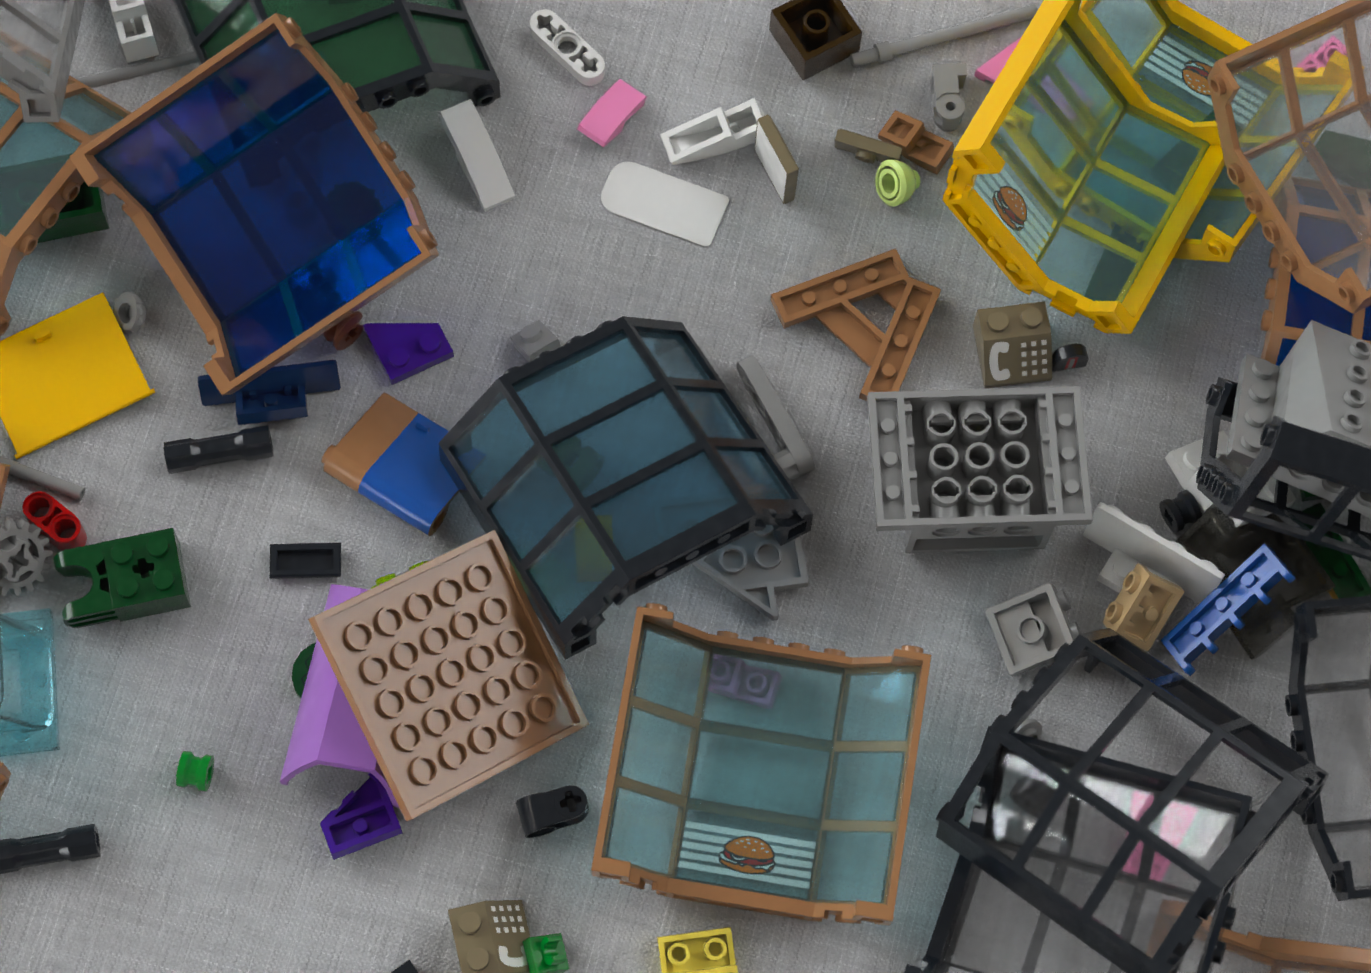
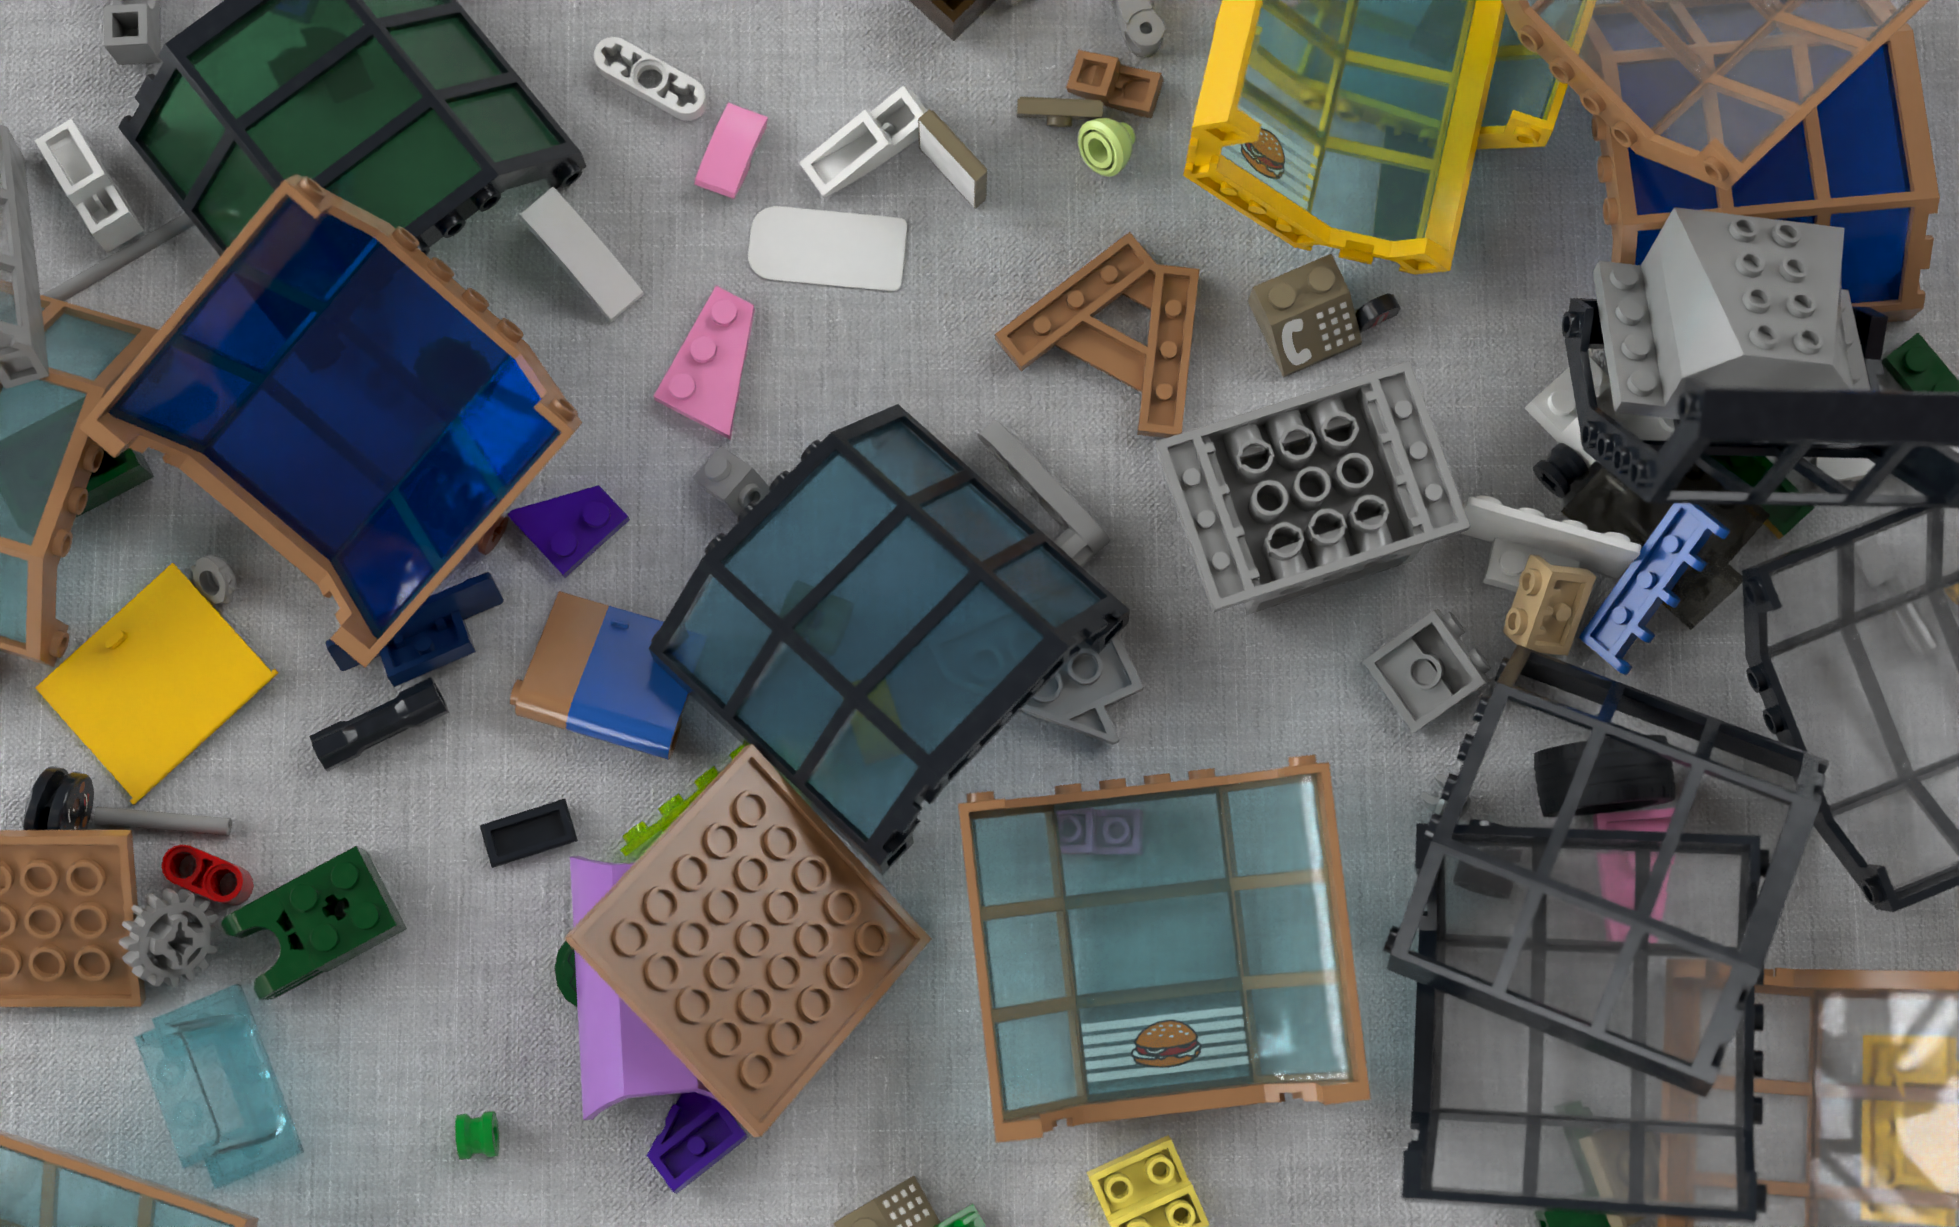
camera: 15 degrees left, 10 degrees up
black piece [516,785,589,838] -> none
none -> bright pink wing [653,286,755,440]
none -> black tyre [1534,734,1676,817]

